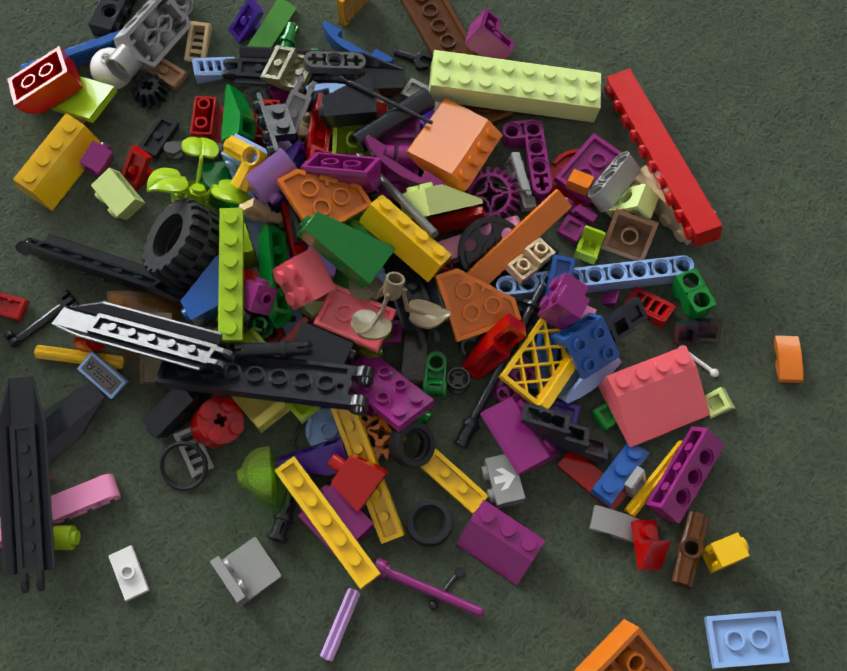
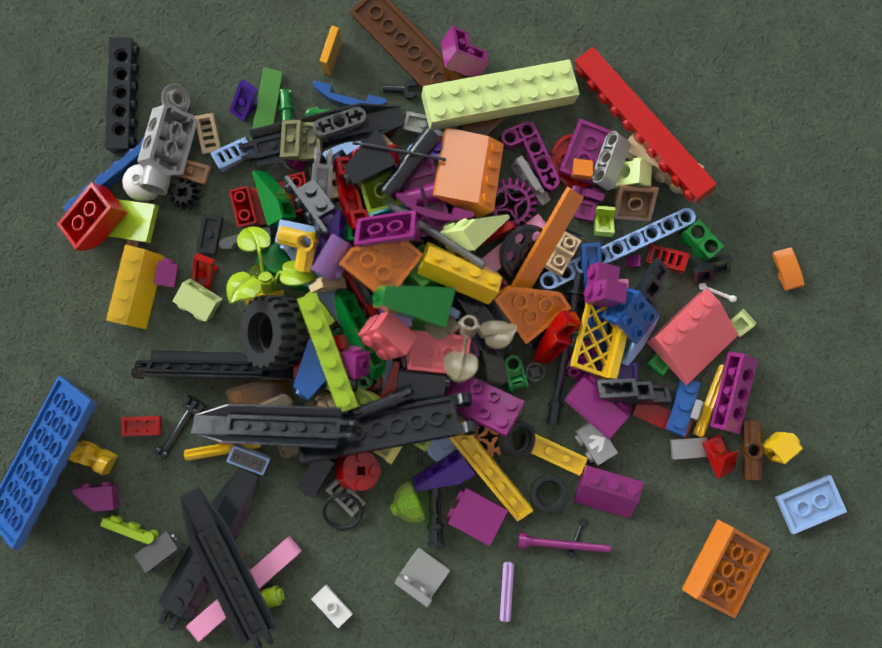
camera: 20 degrees left, 15 degrees up
yellow plate [274,456,381,590] -> none
red torso [327,453,389,511] -> none

